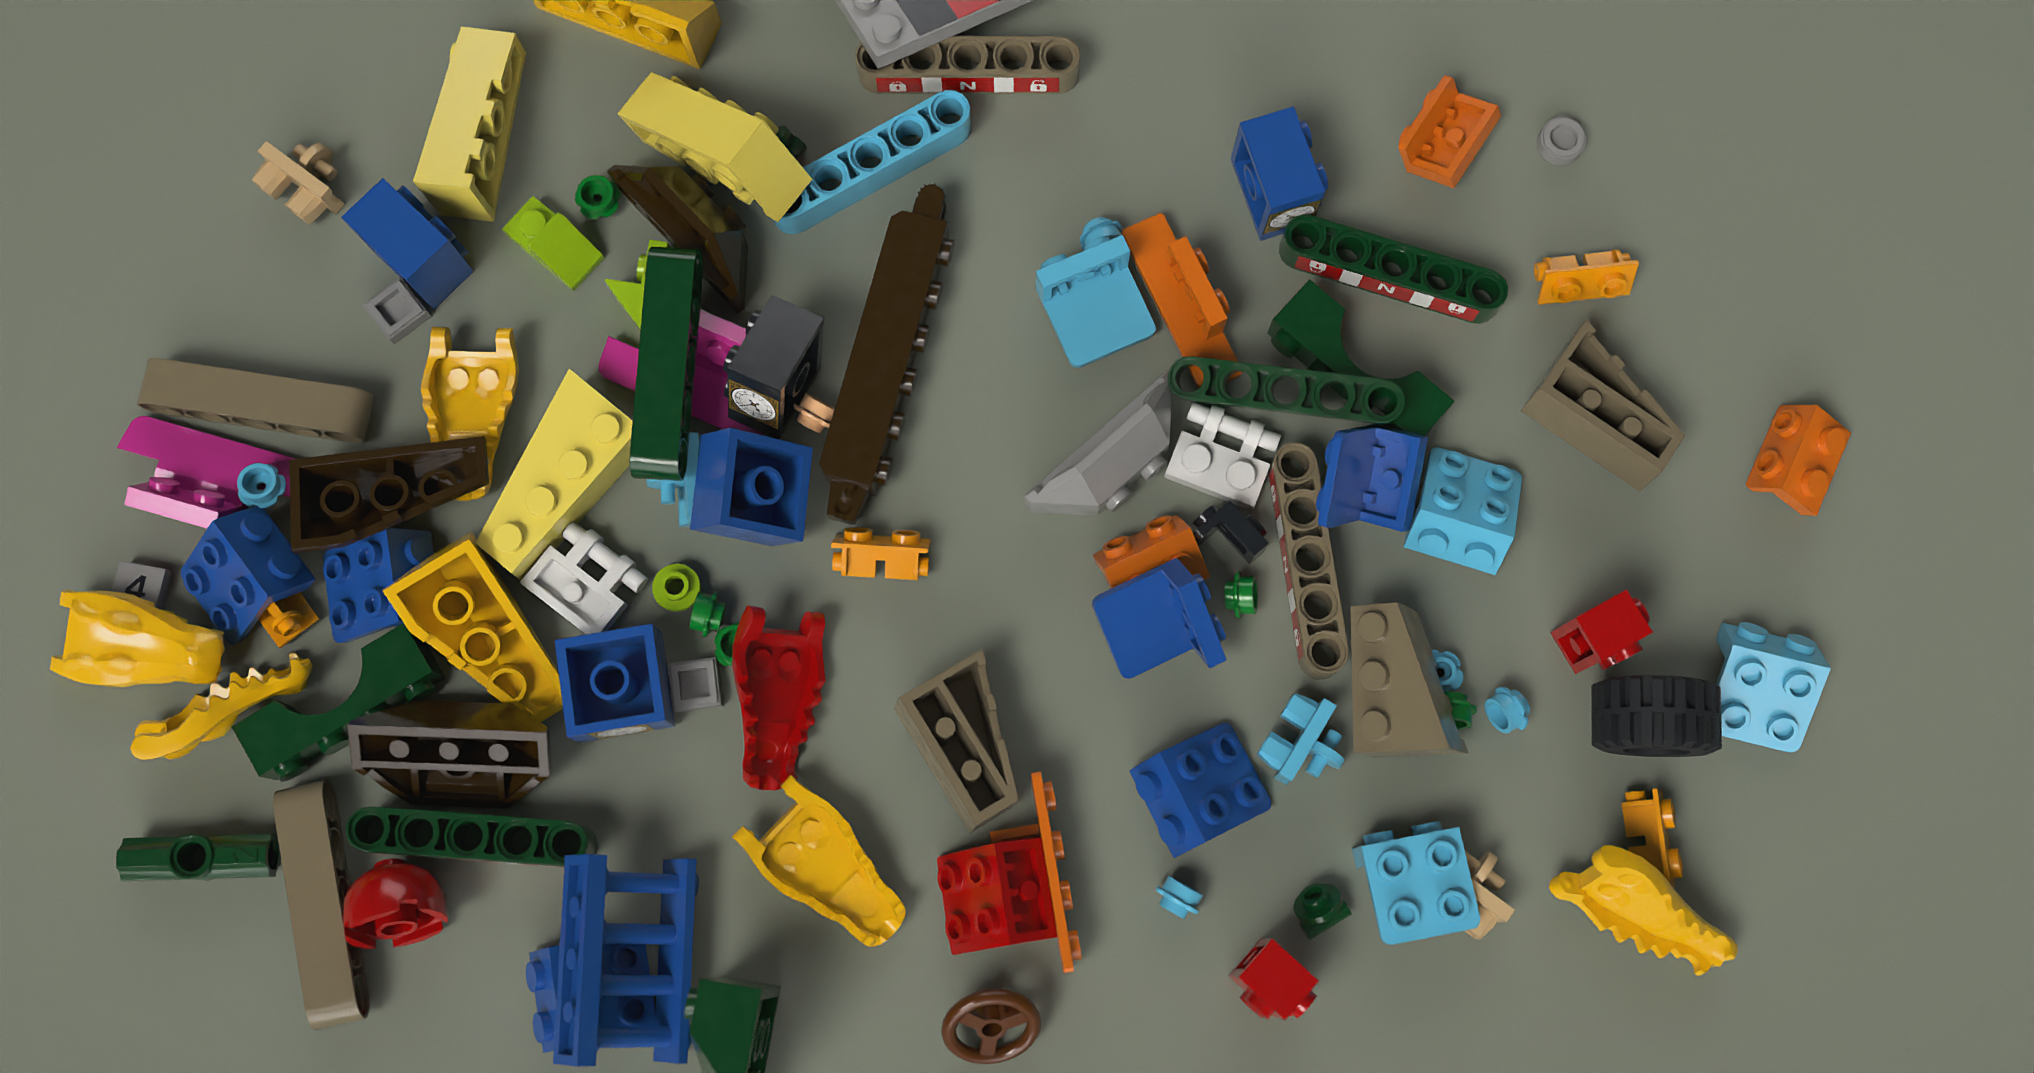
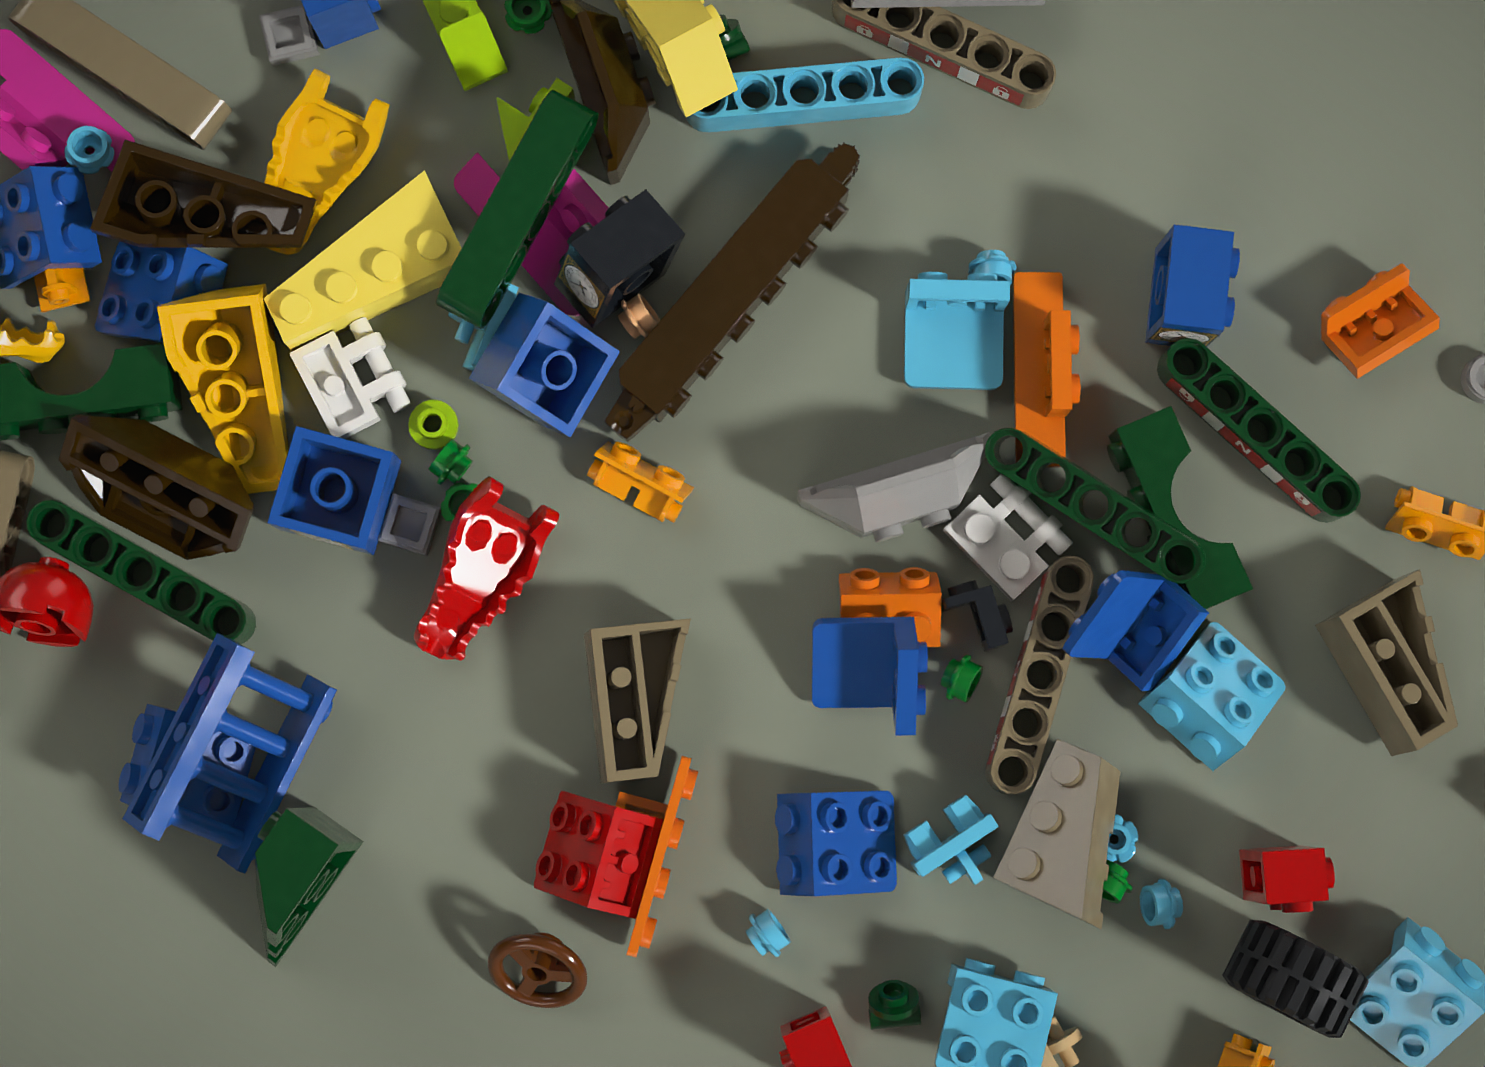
camera: 20 degrees right, 5 degrees up
yellow animal [732,775,906,947] -> none

